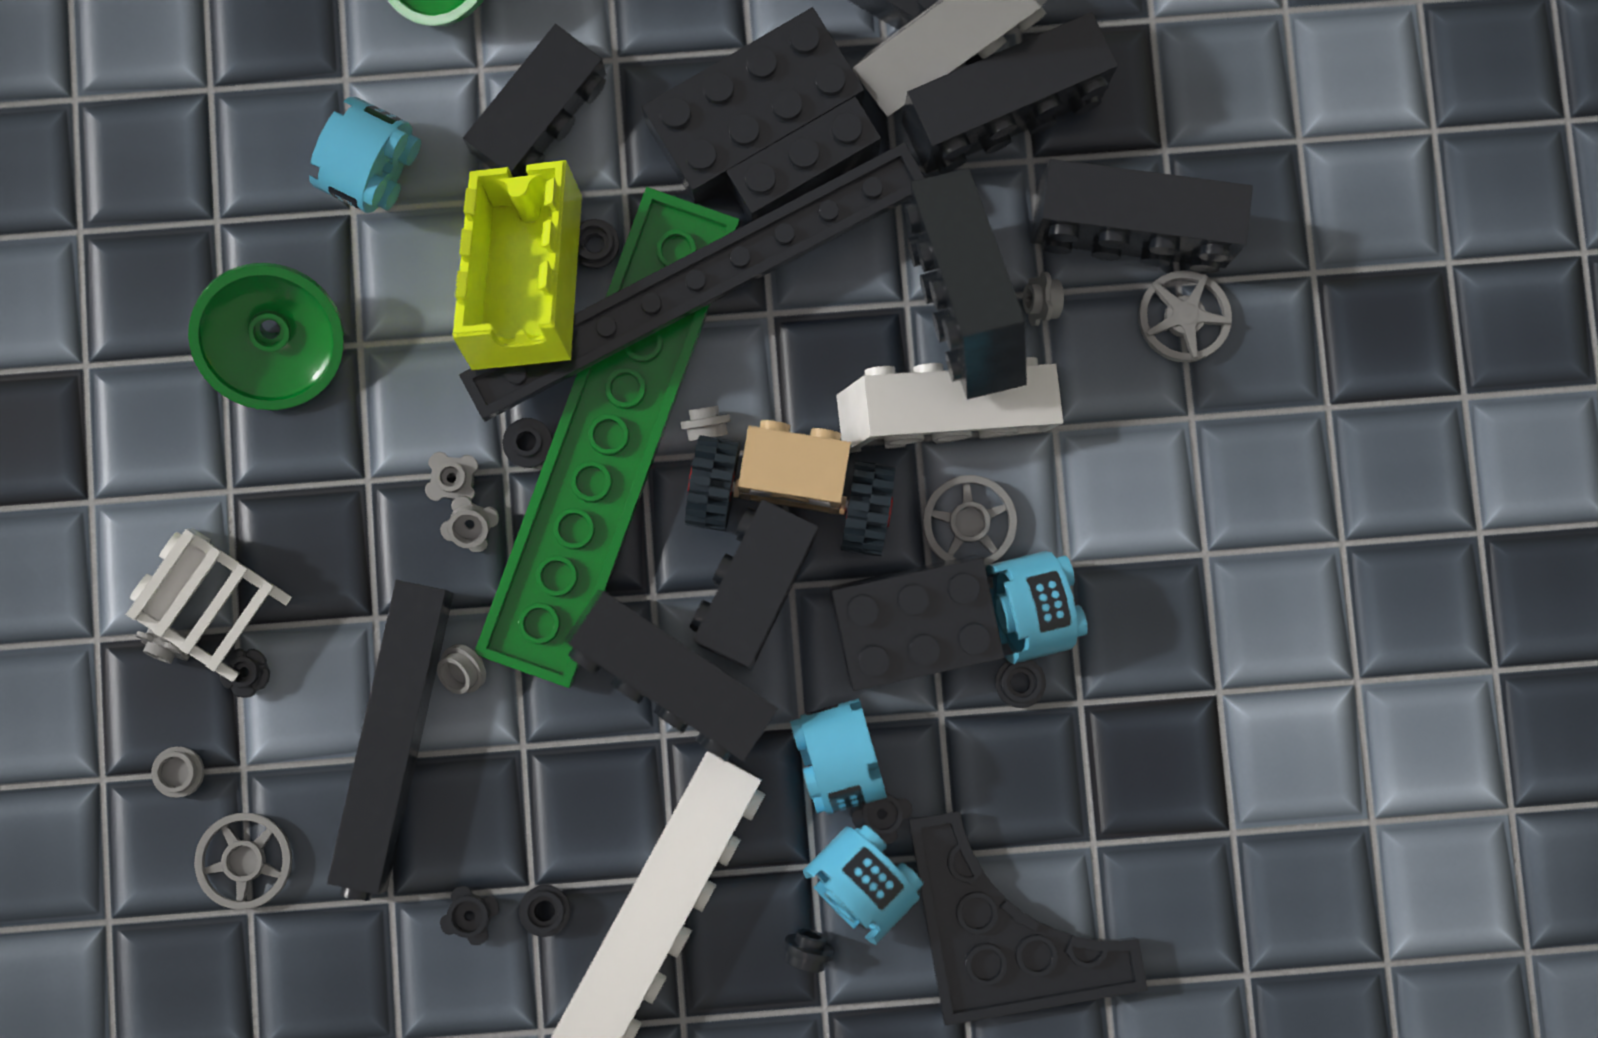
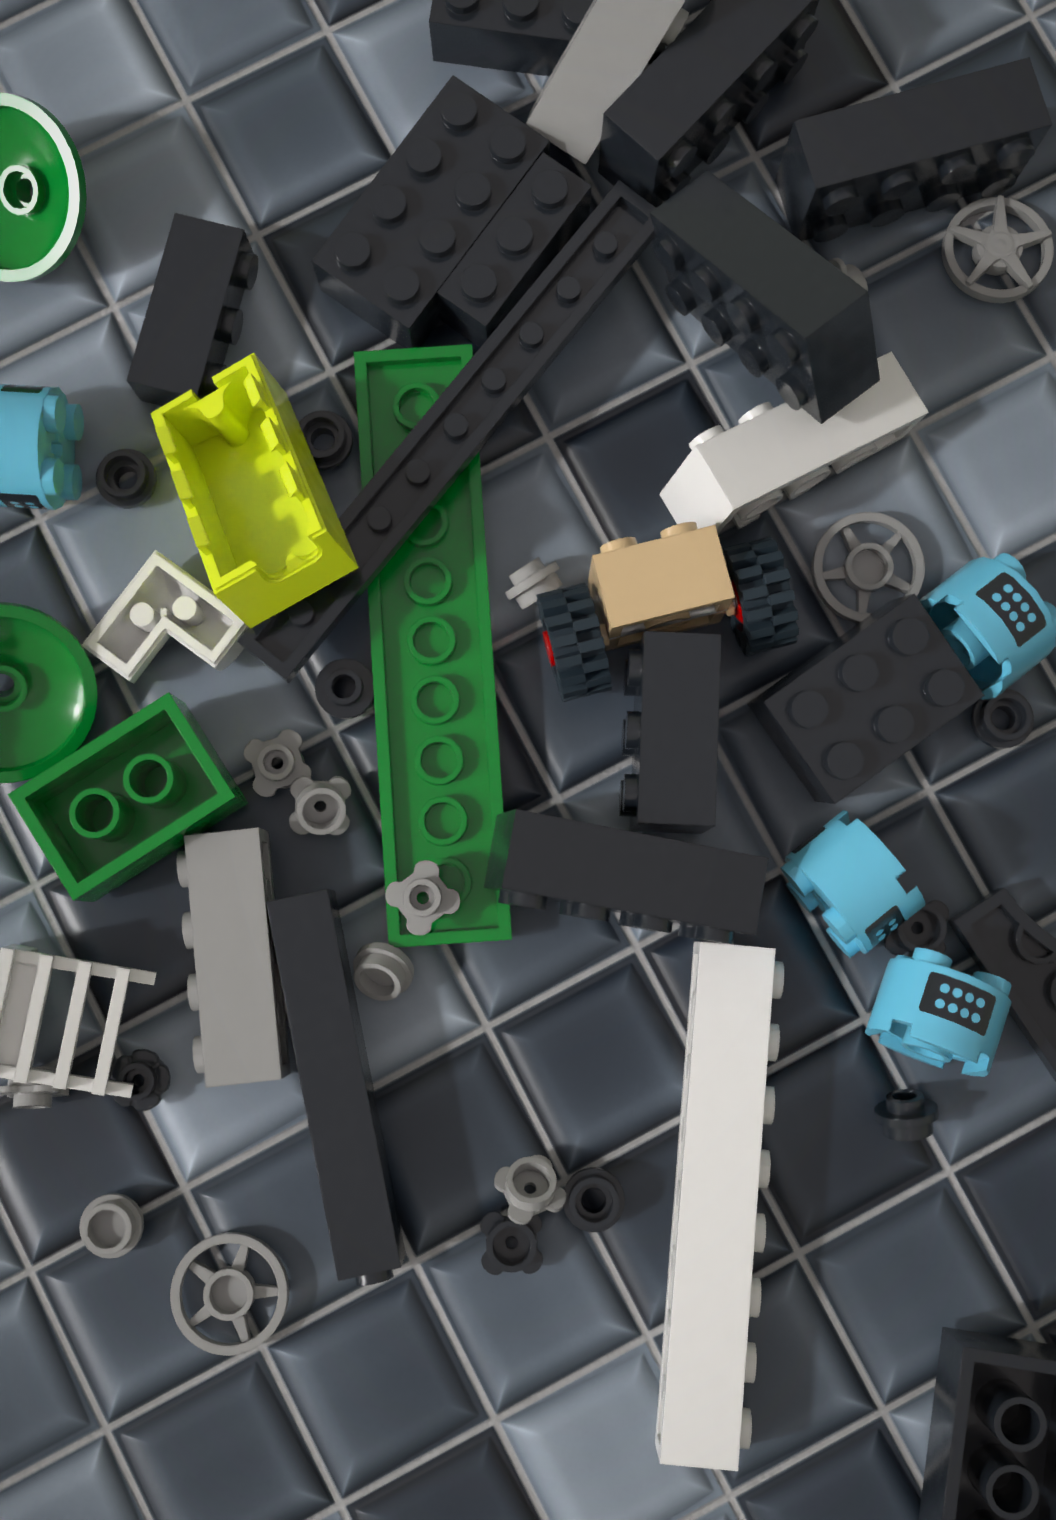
camera: 20 degrees left, 0 degrees up
none -> green brick [7,692,248,902]
none -> white brick [82,549,249,684]
none -> black plate [96,449,157,509]
none -> light grey brick [177,828,291,1088]
none -> light grey plate [385,860,460,935]
none -> light grey plate [494,1155,566,1225]

